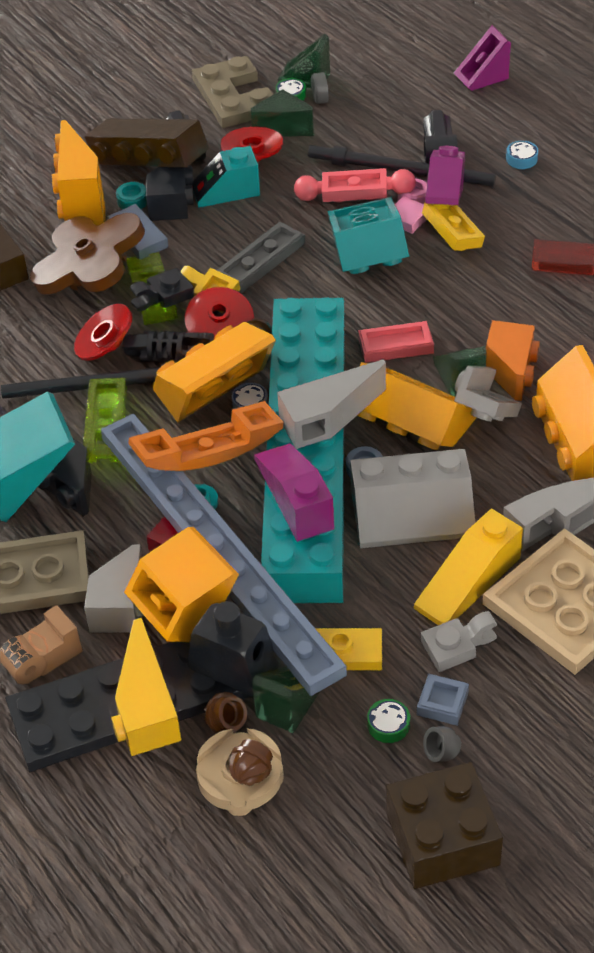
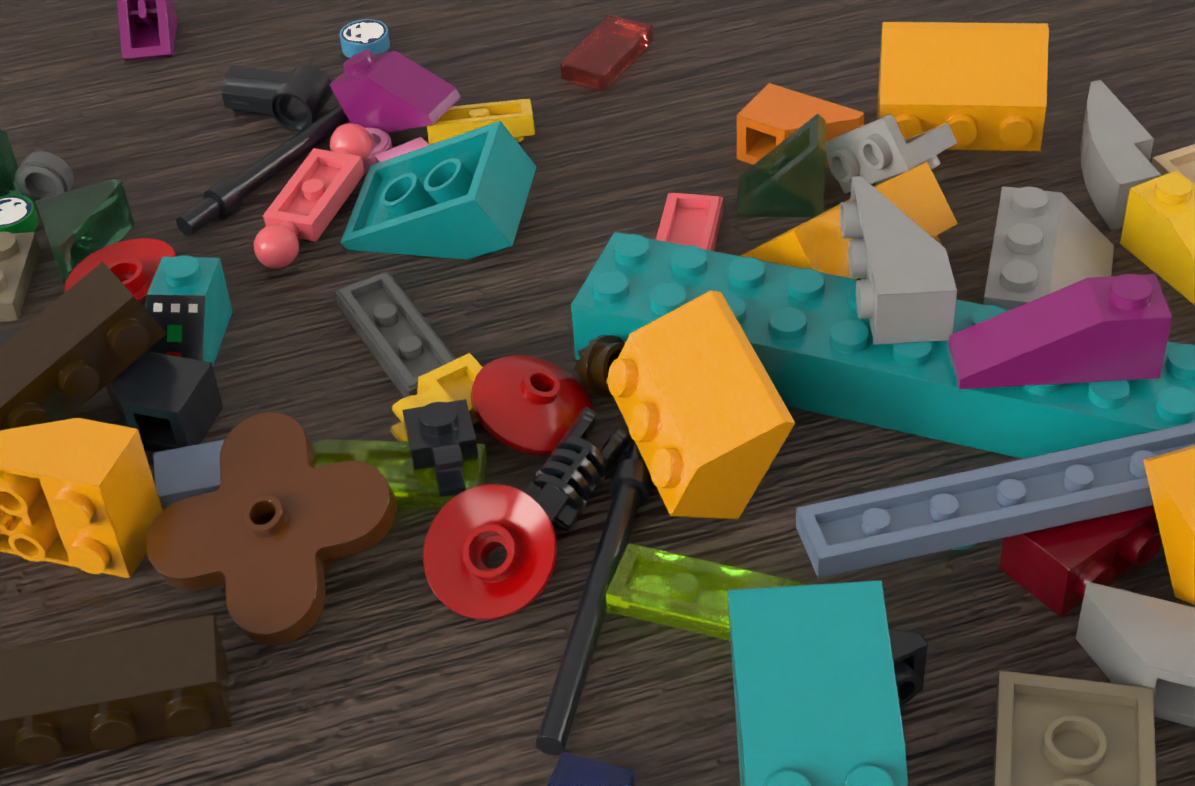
camera: 70 degrees left, 5 degrees down
orange slope [128,401,284,471] -> none

